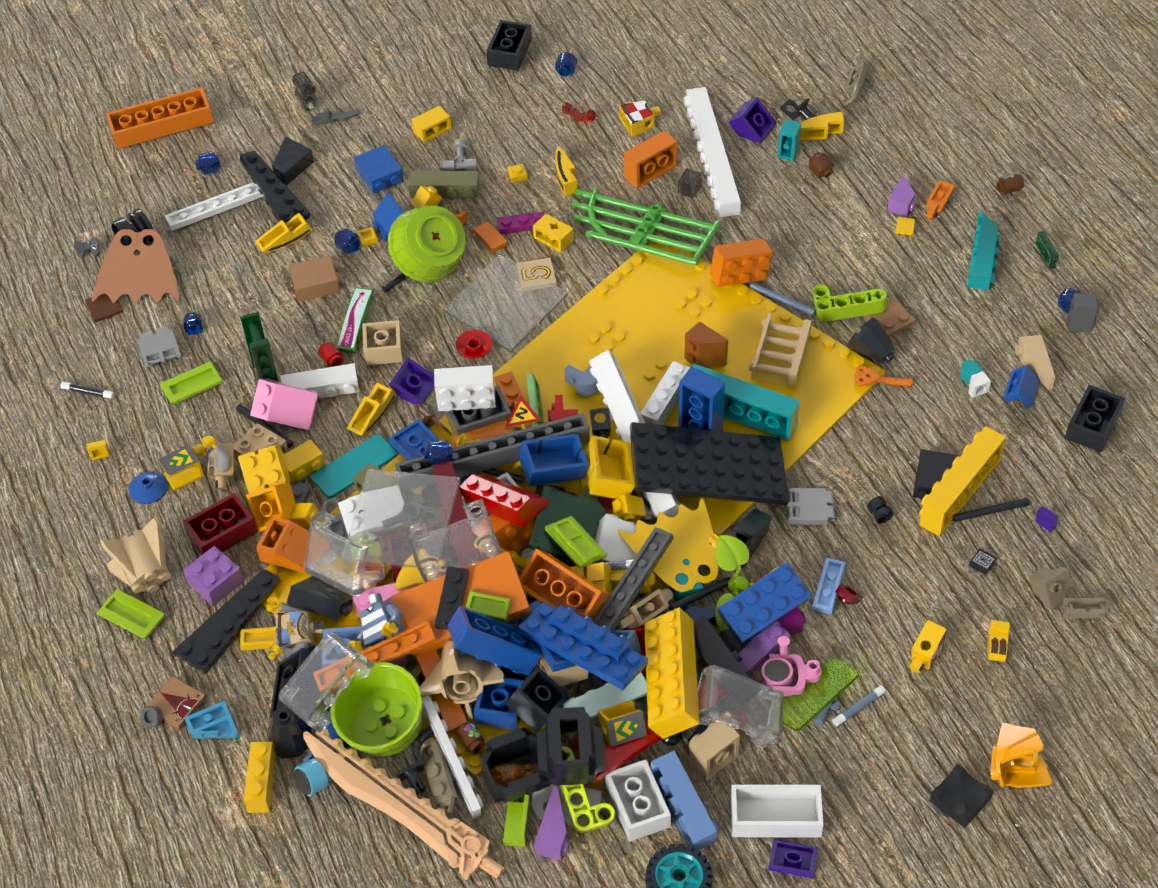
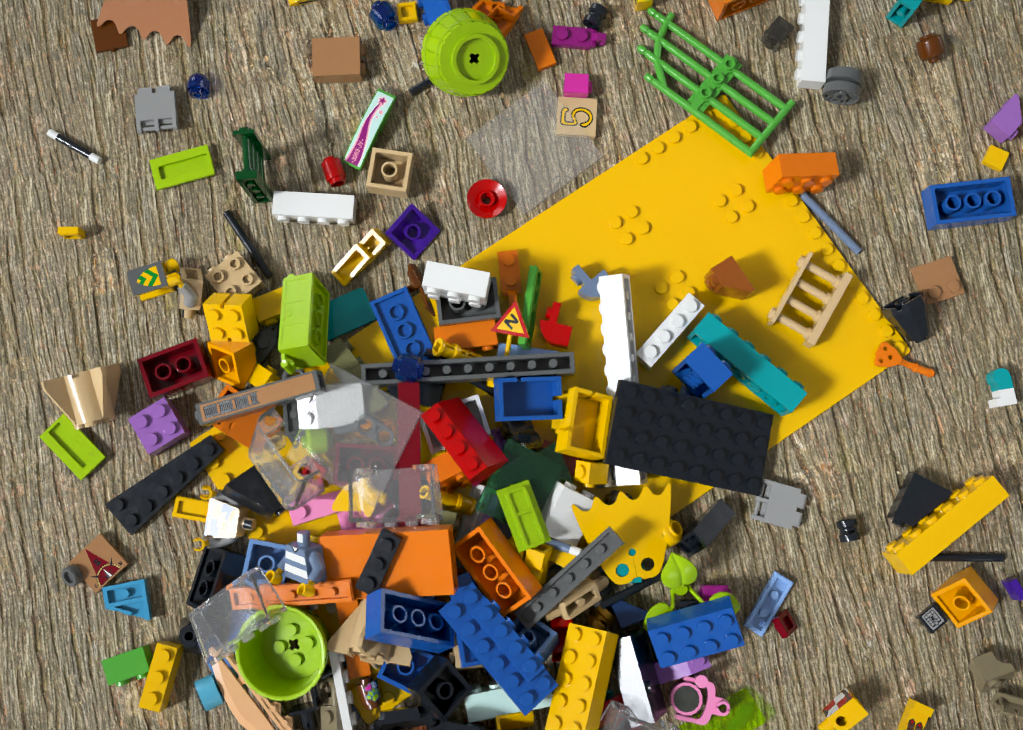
camera: 10 degrees right, 30 degrees up
blue dish [129,472,168,504] -> none
bright pink slope [250,379,319,430] -> none
lime tile [466,591,512,621] -> none
yellow brick [533,214,574,253] -> none
black bracket [590,408,611,453] -> none
lime beam [813,285,887,322] -> none
none -> bright green brick [101,644,153,687]
none -> brick [195,370,327,426]
none -> lime container [278,273,330,375]
none -> dark pink brick [563,73,592,98]
none -> black wheel [582,3,608,31]
none -> dark grey wheel [822,66,863,105]
none -> blue brick [921,176,1017,231]
none -> light orange slope [931,566,998,628]

